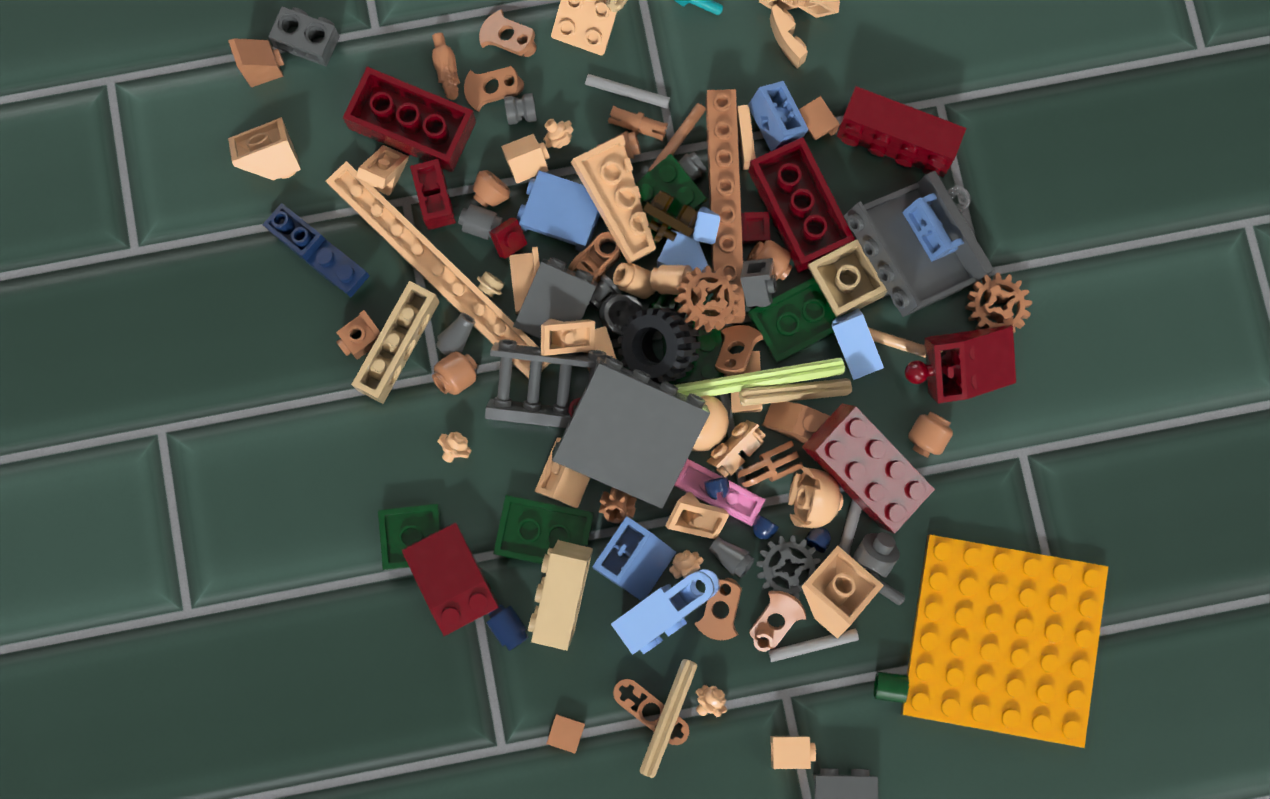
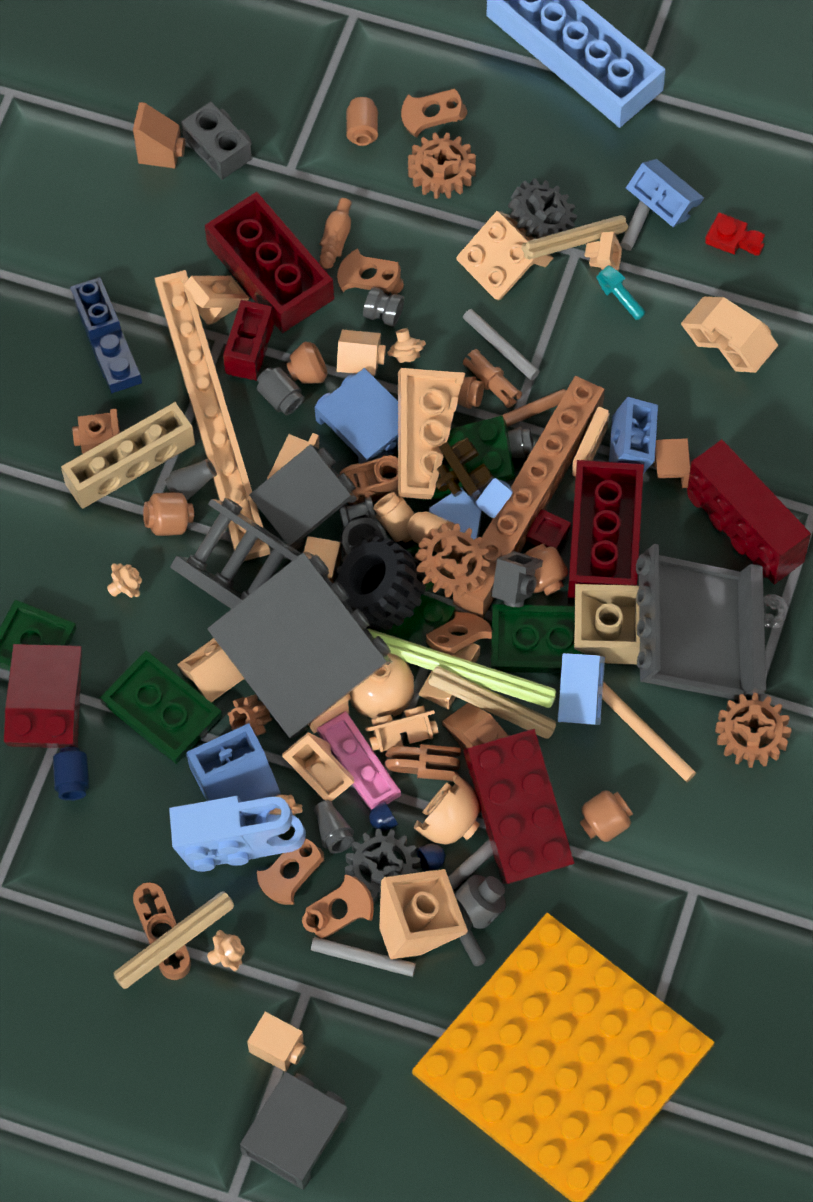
camera: 30 degrees right, 15 degrees down
light nougat slope [228,117,301,180] -> none
tan plate [477,271,505,297] -> none
nougat piece [479,9,537,57] -> none
dark red plate [489,217,528,259] -> none
tan brick [528,540,593,651] -> none
light nougat slope [541,319,595,356] -> none
nougat tile [546,714,585,754] -> none
dark blue hinge [704,477,730,500] -> none
light nougat slope [770,5,808,69] -> none
dark green beam [874,671,909,703] -> none
medium blue hinge [902,193,964,262] -> none
dark red slope [905,325,1016,403] -> none

